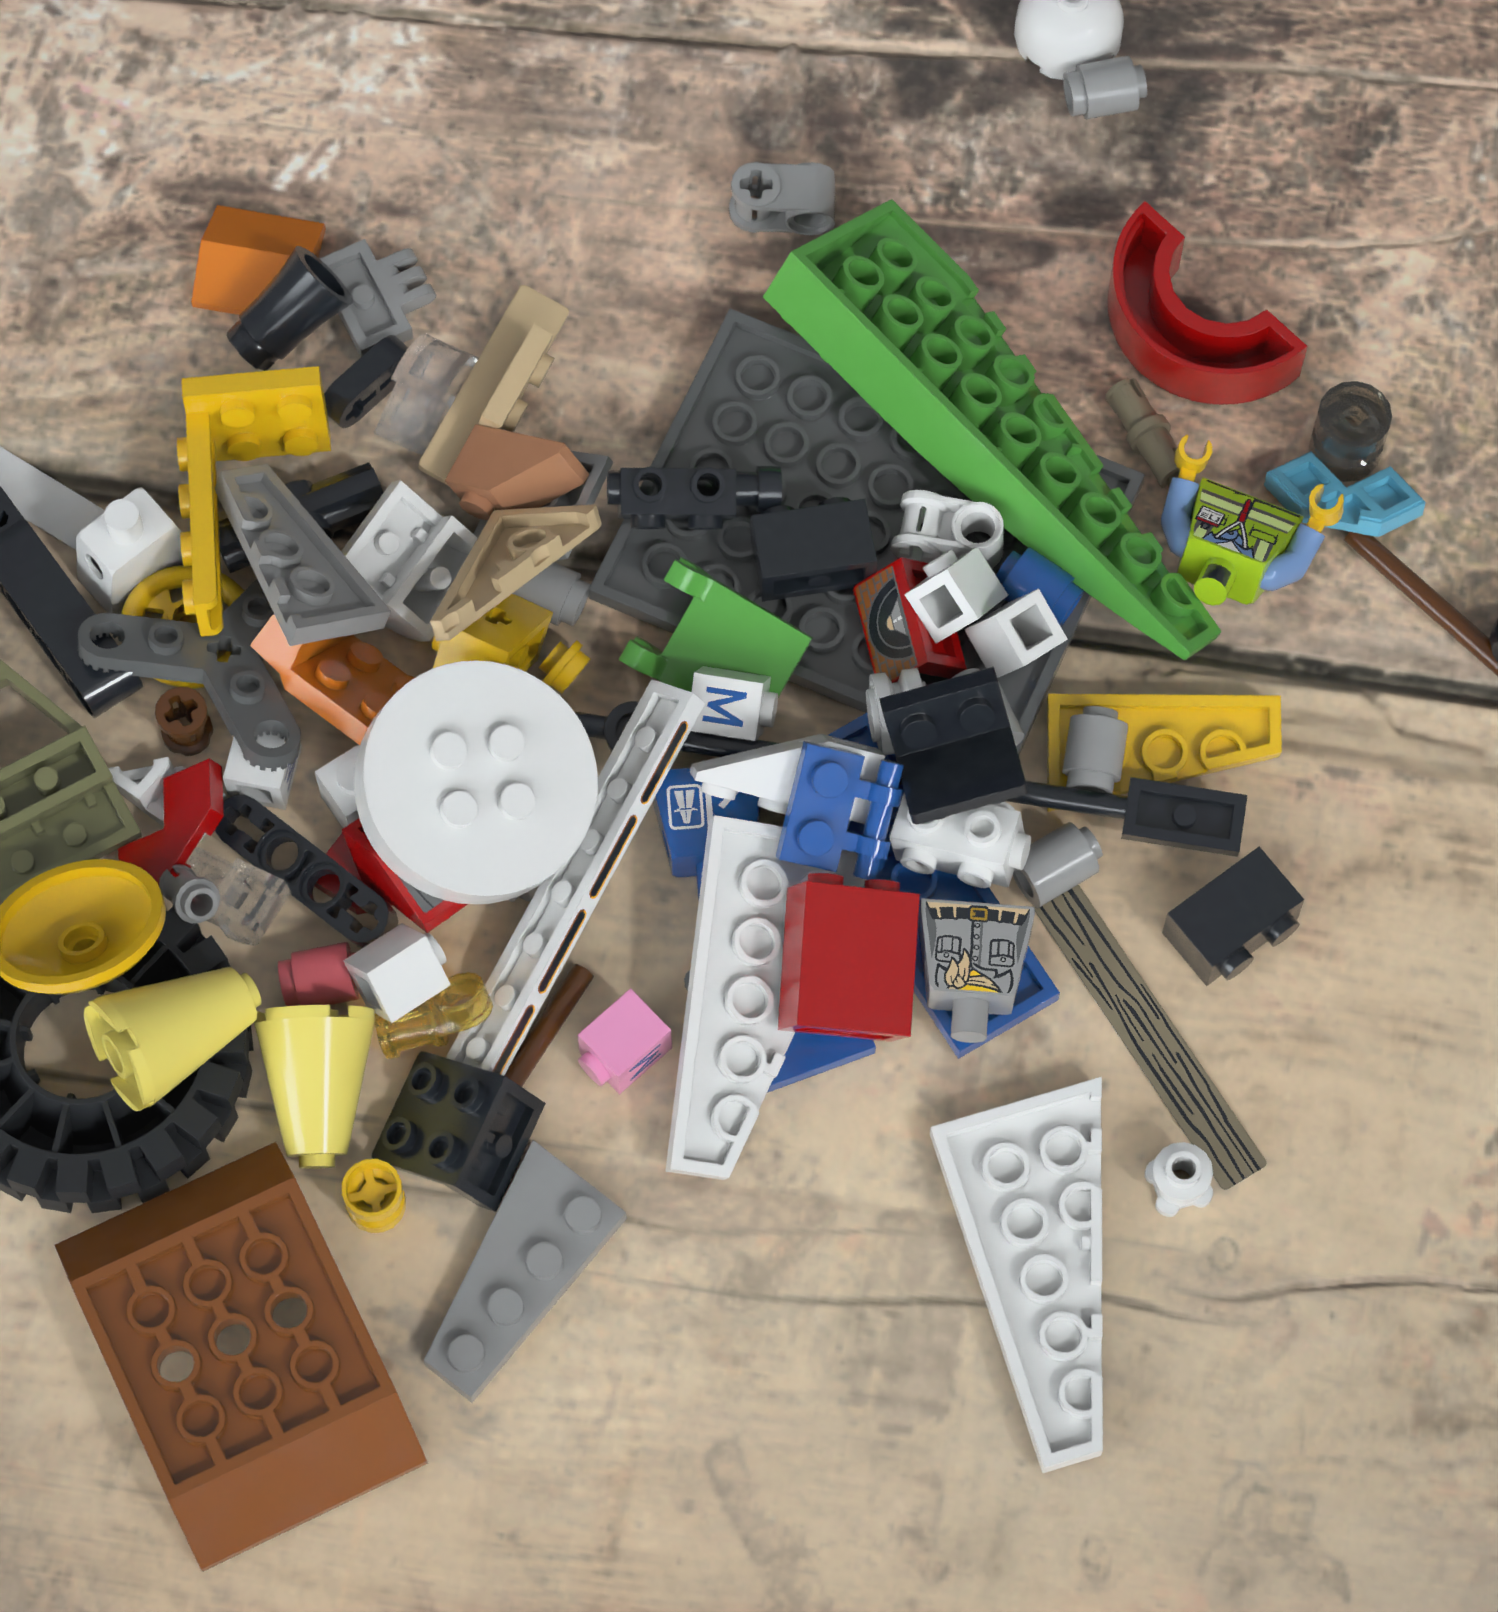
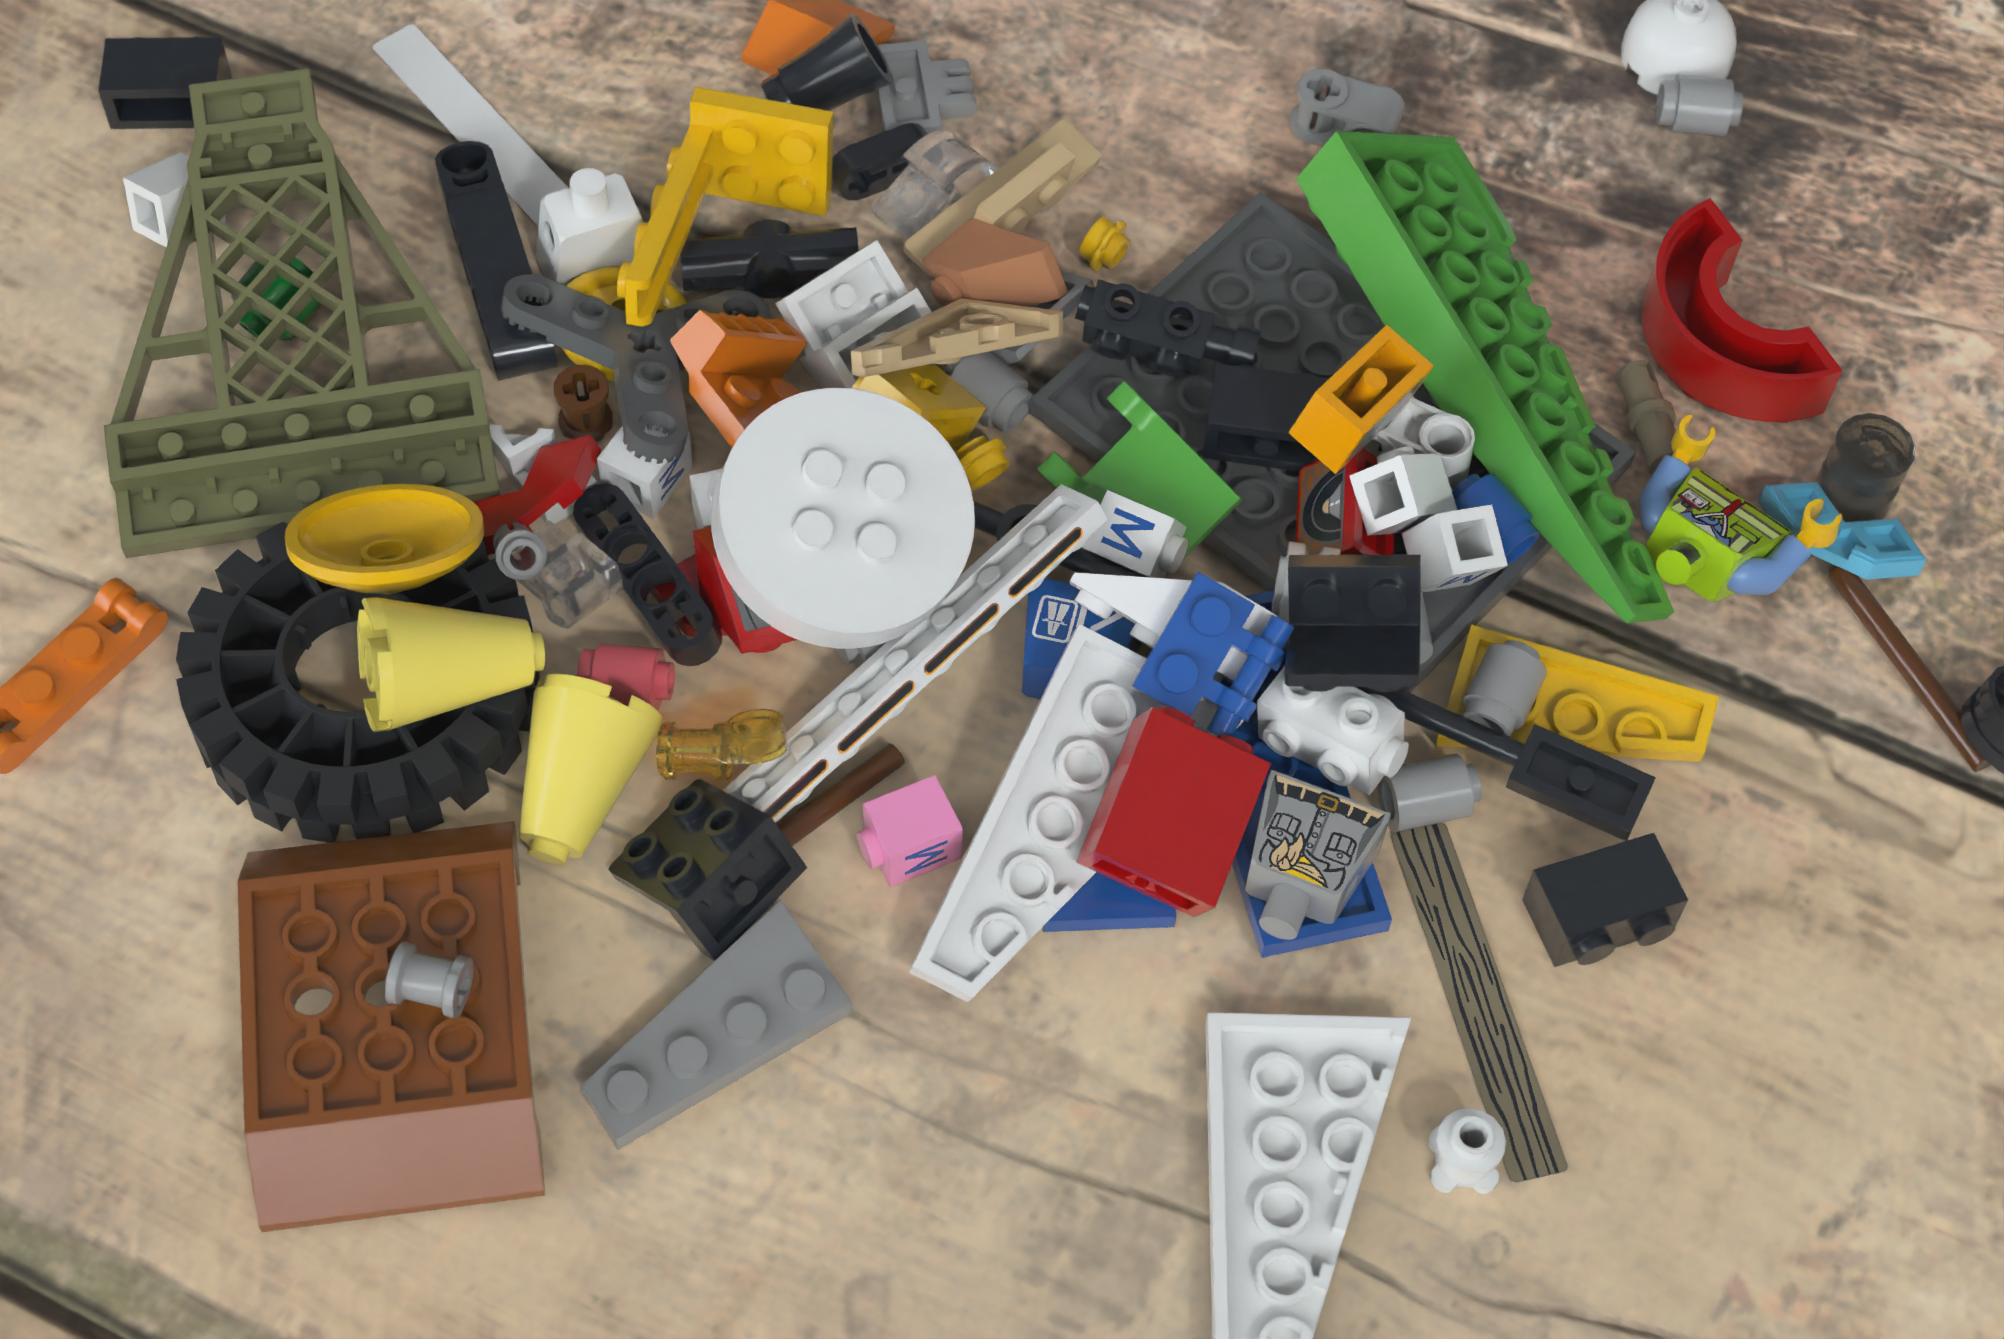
camera: 15 degrees right, 10 degrees down
light grey wing [214,464,391,646] -> none
yellow wheel [342,1159,406,1233] -> none
white brick [343,923,451,1023] -> none
none -> light grey bush [385,942,474,1019]
none -> yellow plate [1079,216,1131,271]
none -> light orange brick [1289,325,1434,474]

